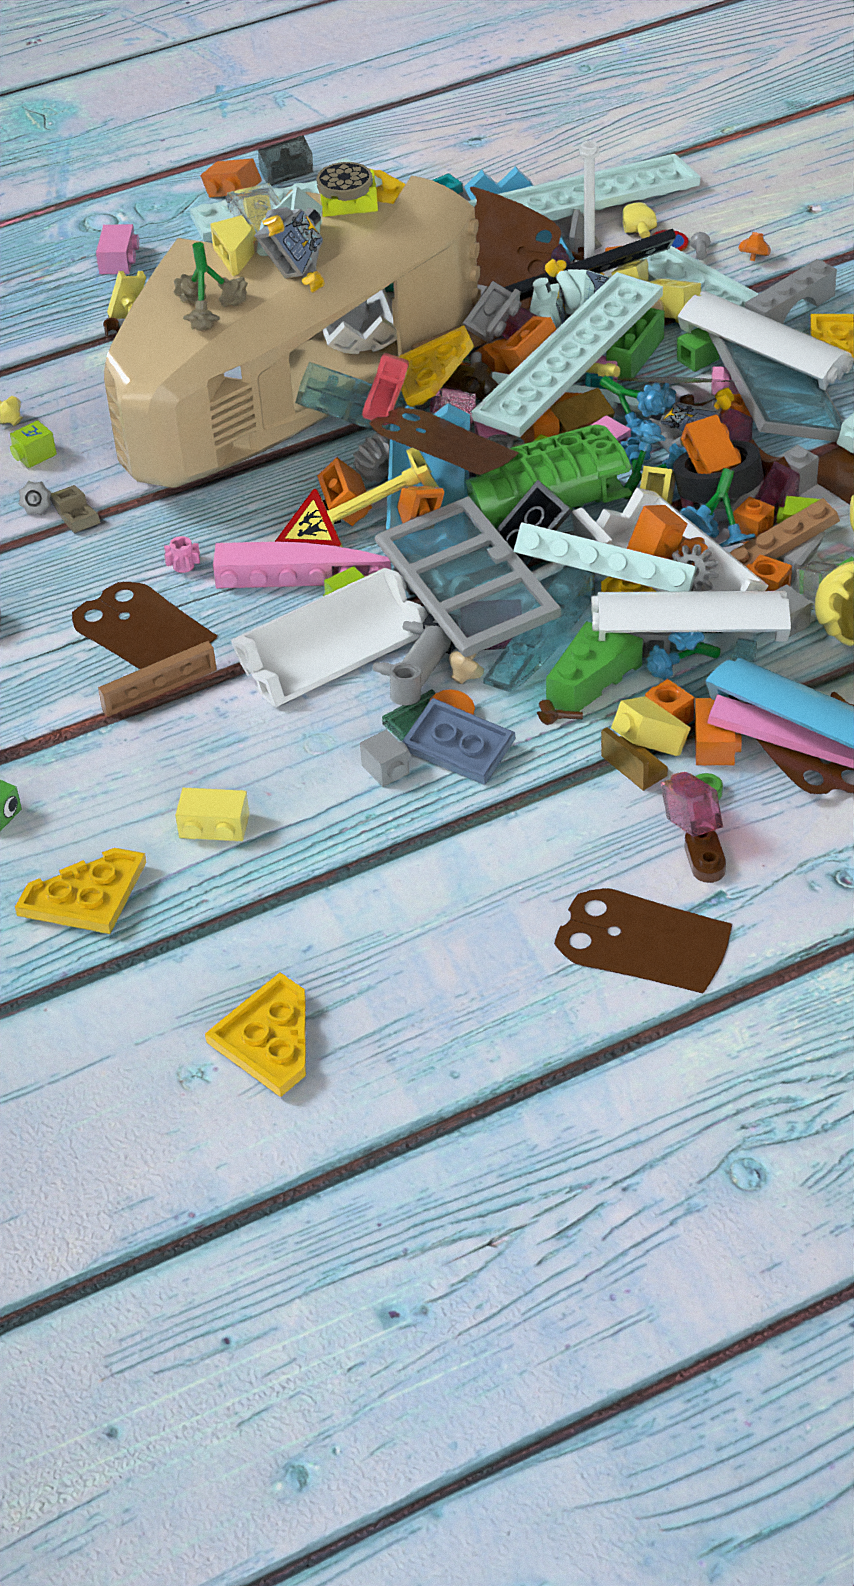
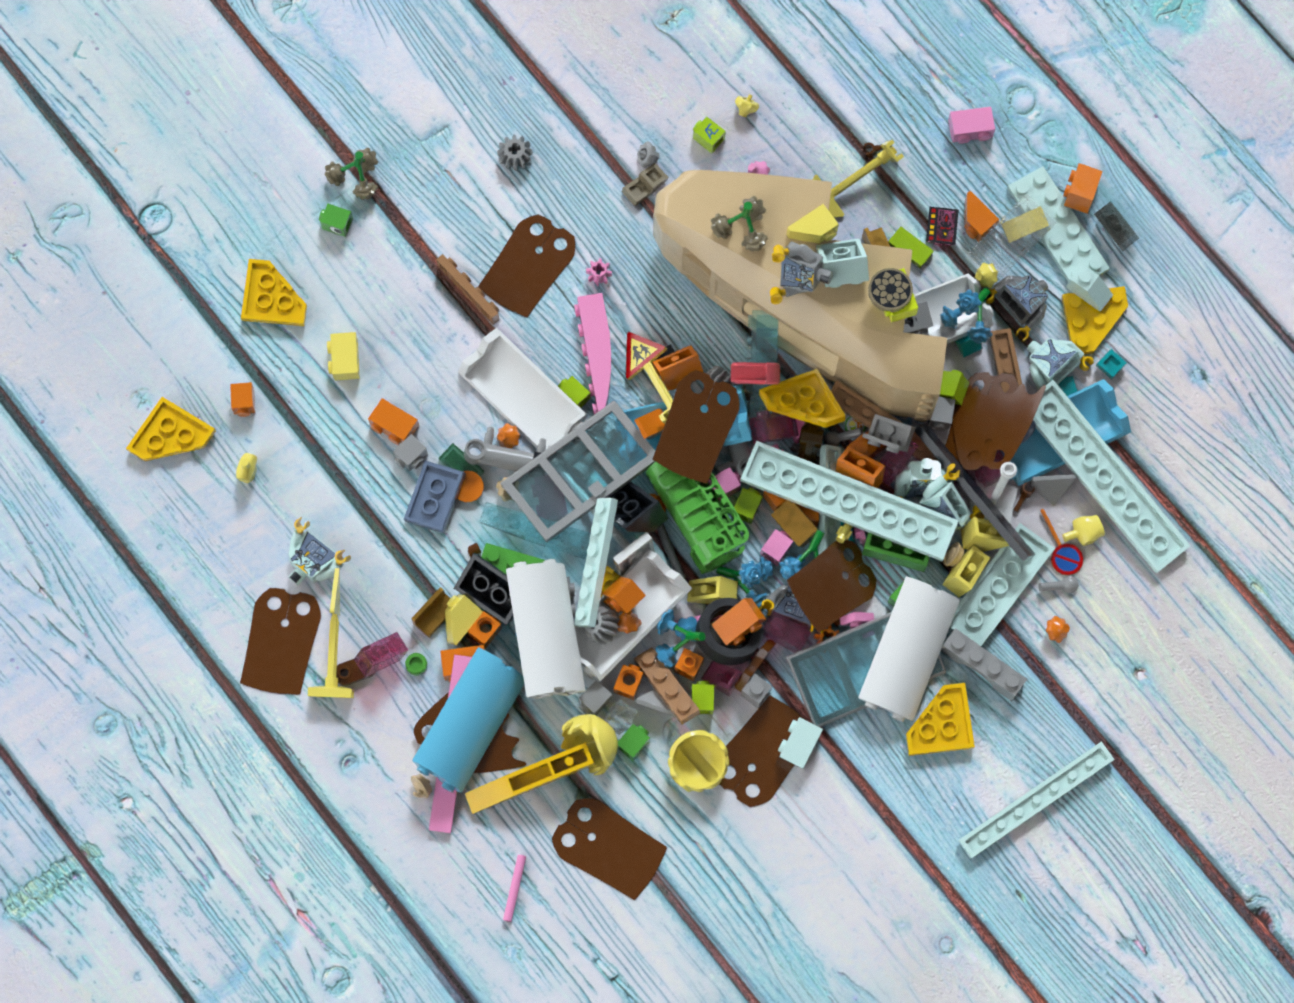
camera: 75 degrees right, 30 degrees up
none -> orange brick [230,382,256,417]
none -> light yellow piece [236,453,257,483]
none -> torso [288,517,351,586]
none -> light yellow piece [308,568,354,698]
none -> orange brick [368,398,419,445]
none -> black slope [453,553,514,625]
none -> orange piece [496,423,521,449]
none -> bright pink piece [747,161,770,175]

